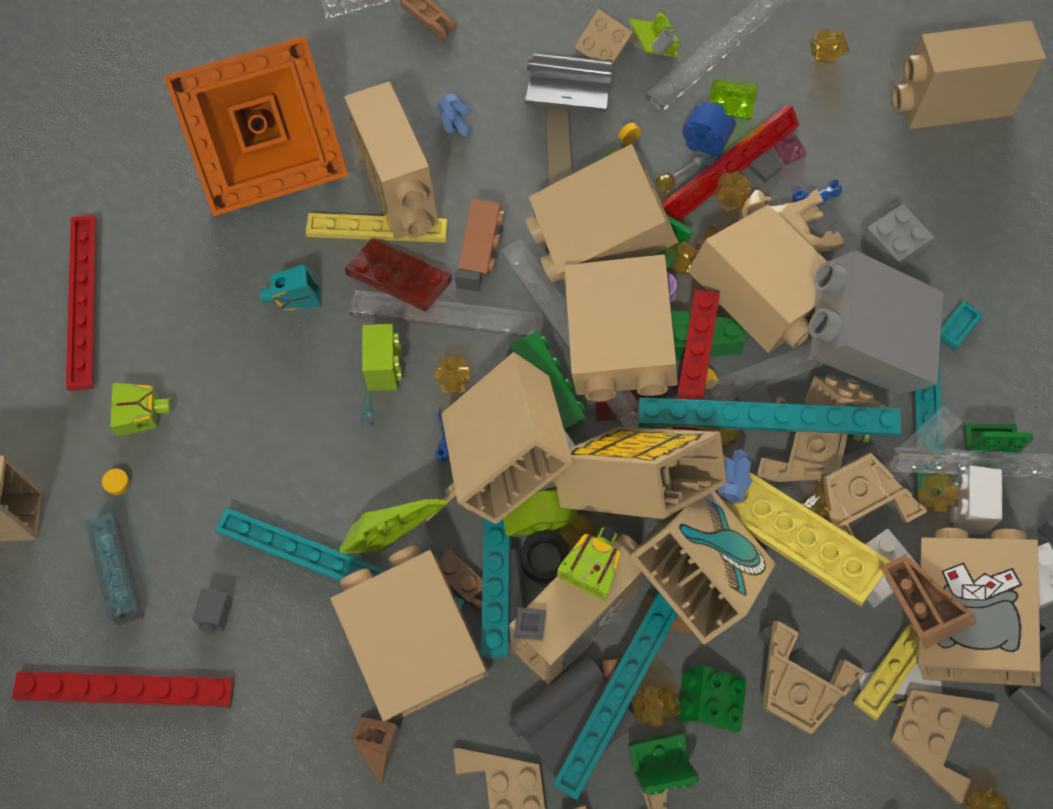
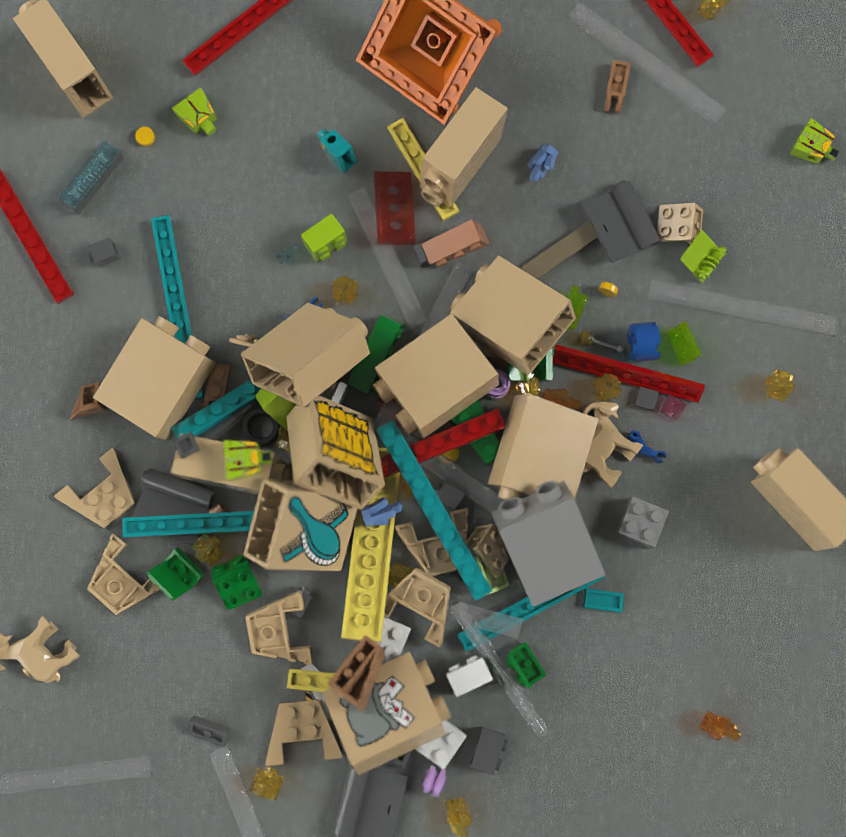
camera: 60 degrees right, 15 degrees up
lime wedge [340,499,447,554] -> none
light grey hinge [651,28,676,54] -> none
clear yellow brick [918,473,959,513] -> none

